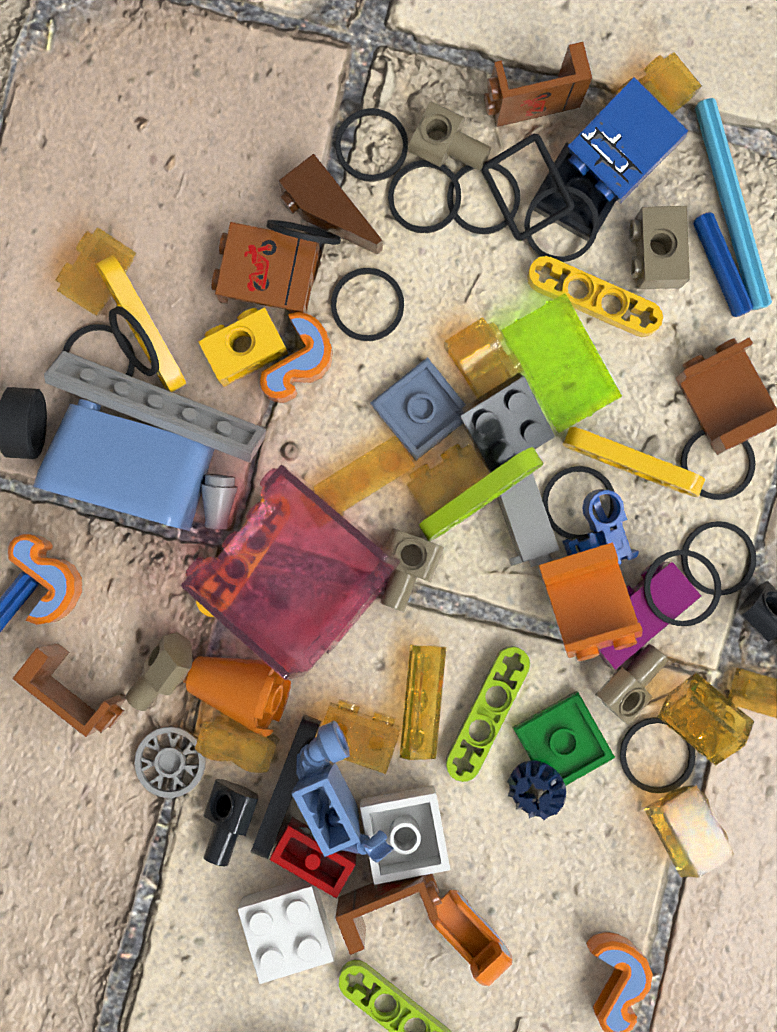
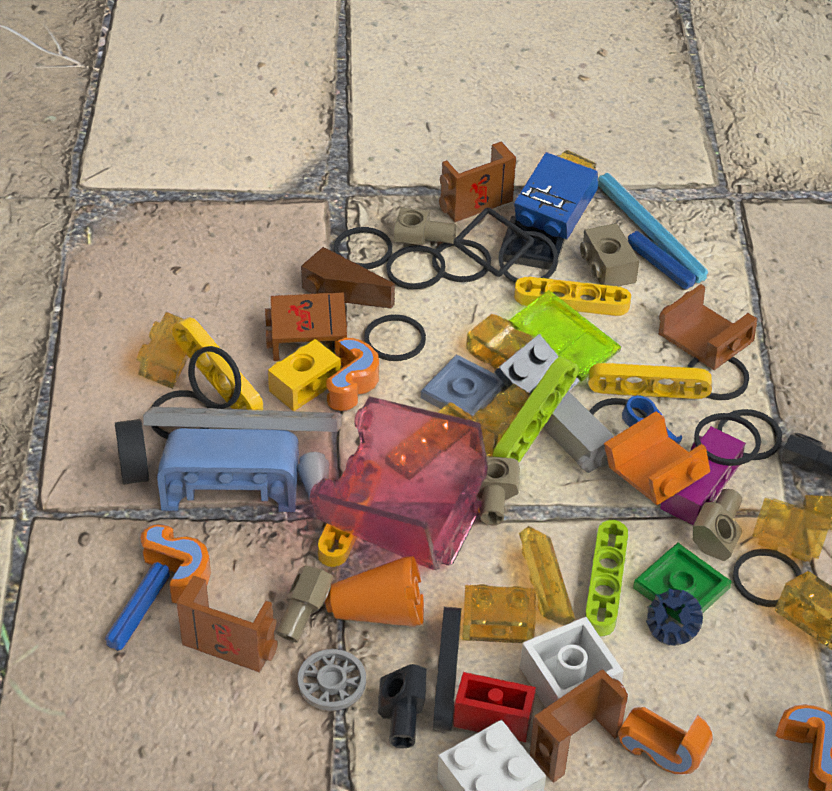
camera: 15 degrees left, 40 degrees down
clear yellow brick [195,716,280,773] -> none
black piece [266,220,341,245] -> none
medium blue torso [292,721,394,863] -> none

